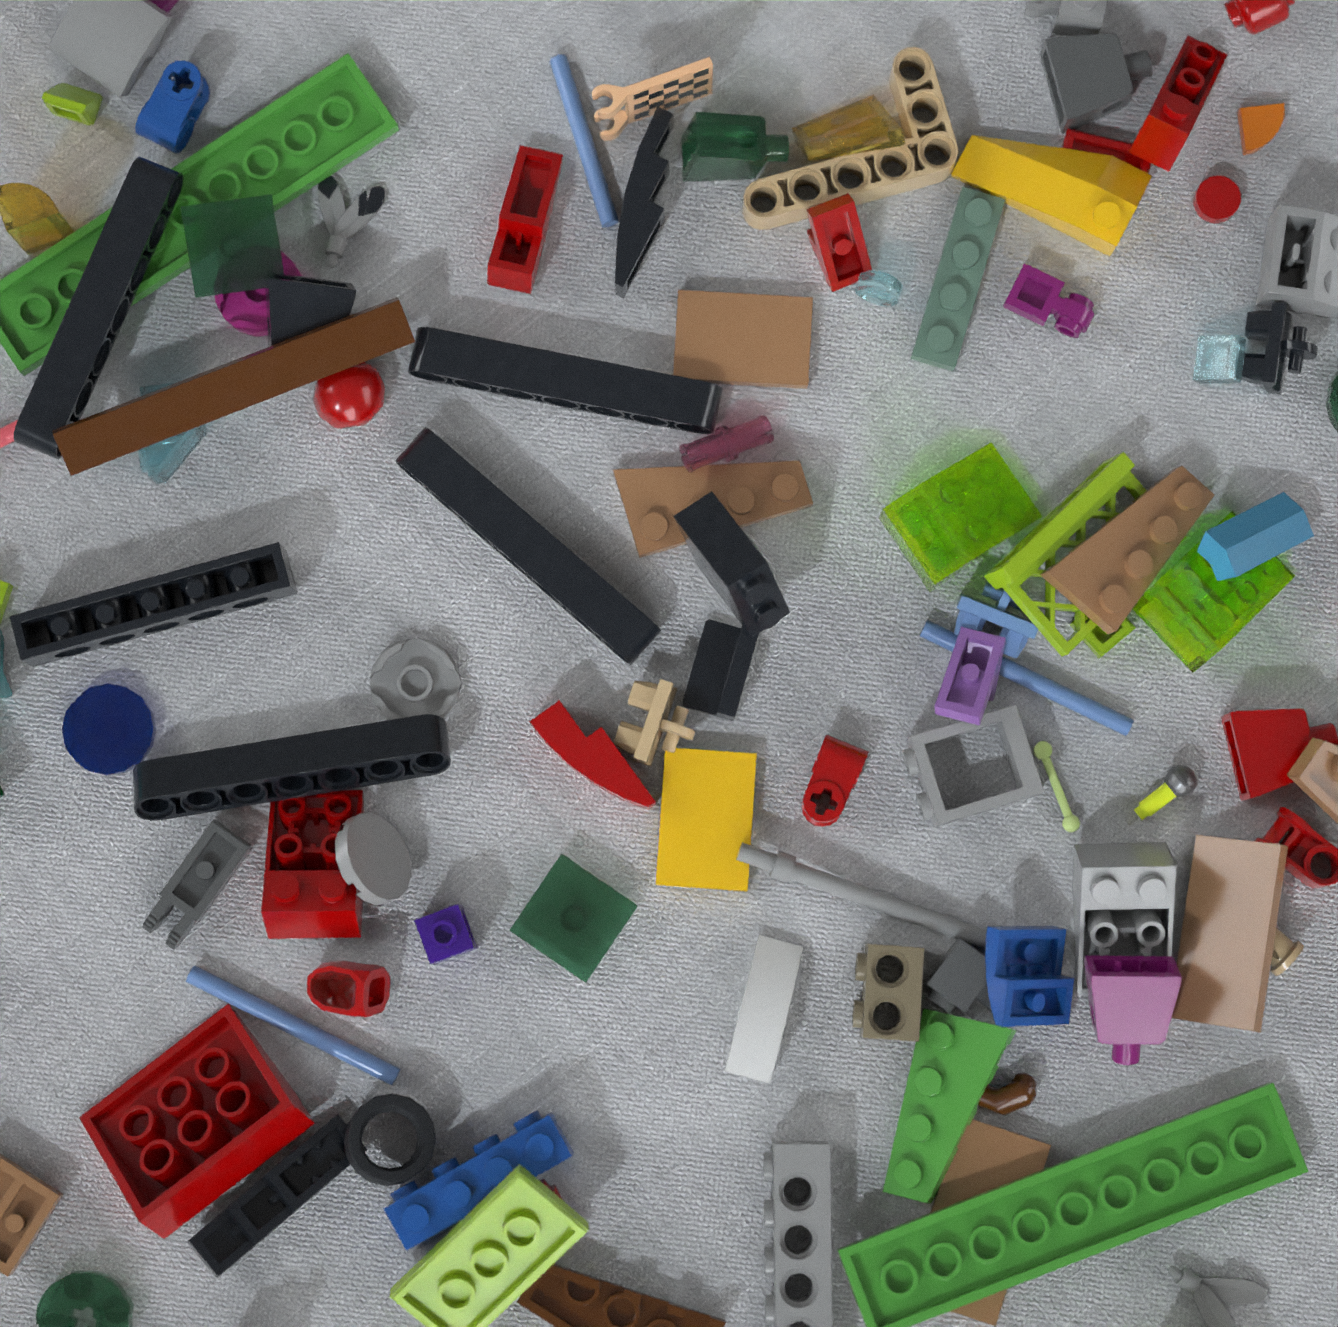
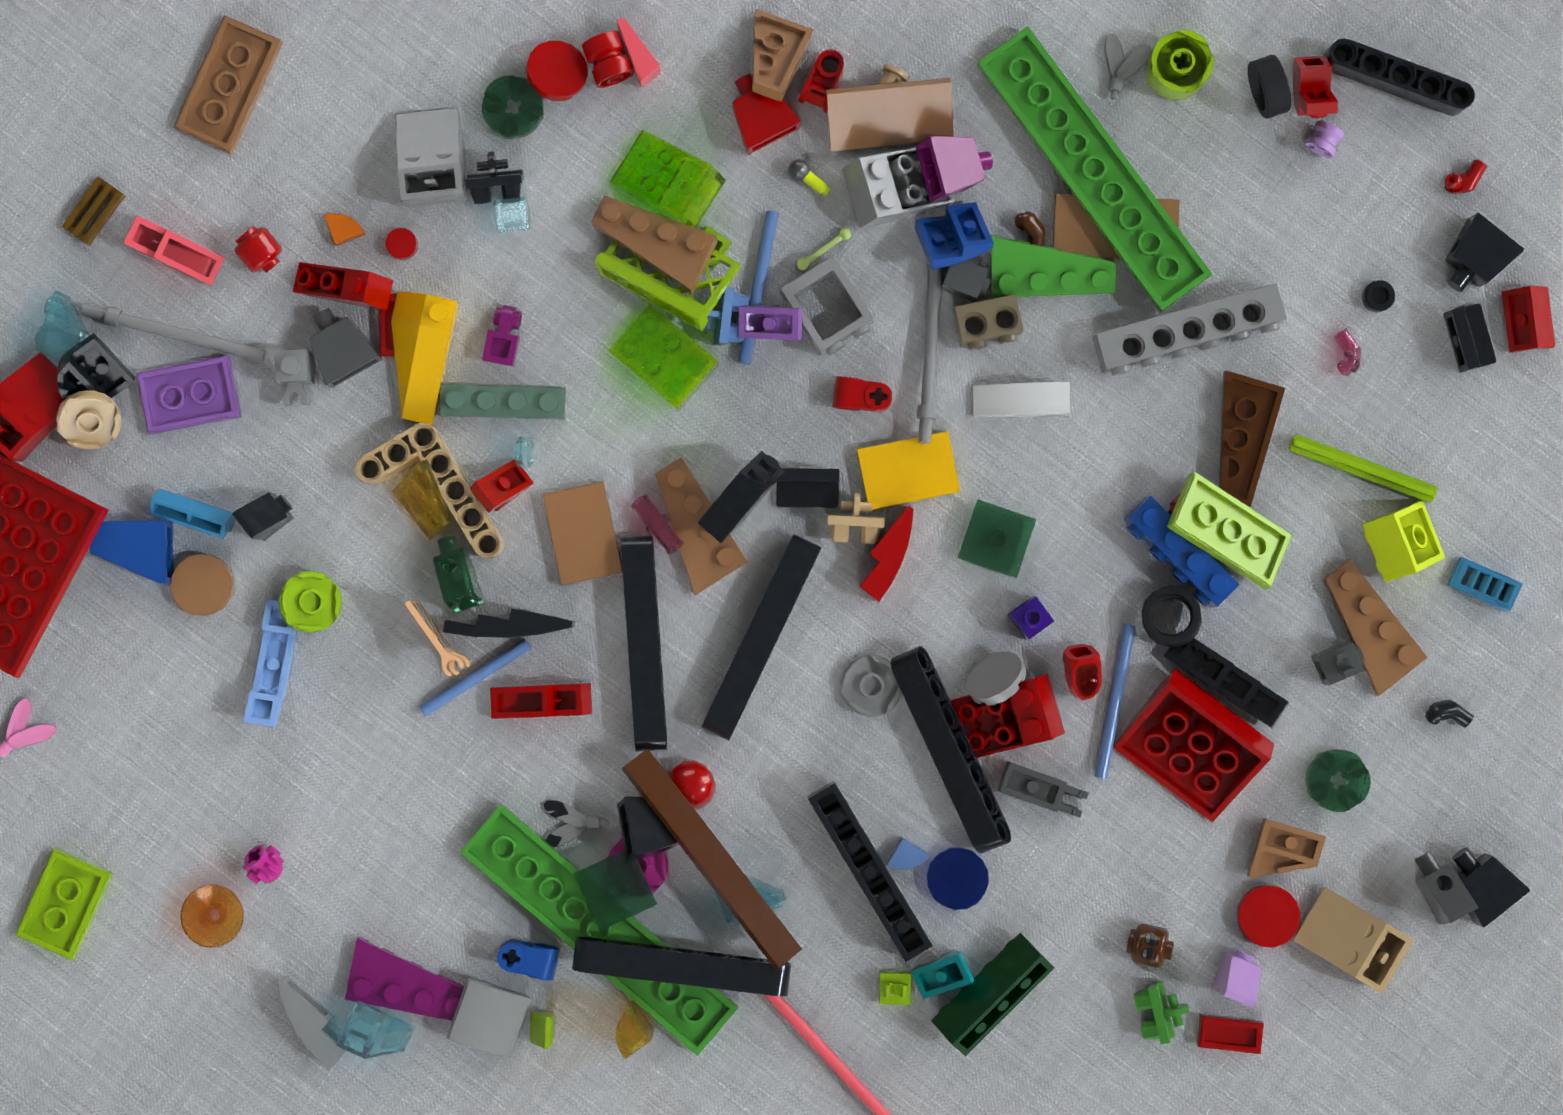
camera: 110 degrees left, 5 degrees up
dark azure piece [1197,492,1314,581] -> none
none -> medium blue tile [887,838,929,870]

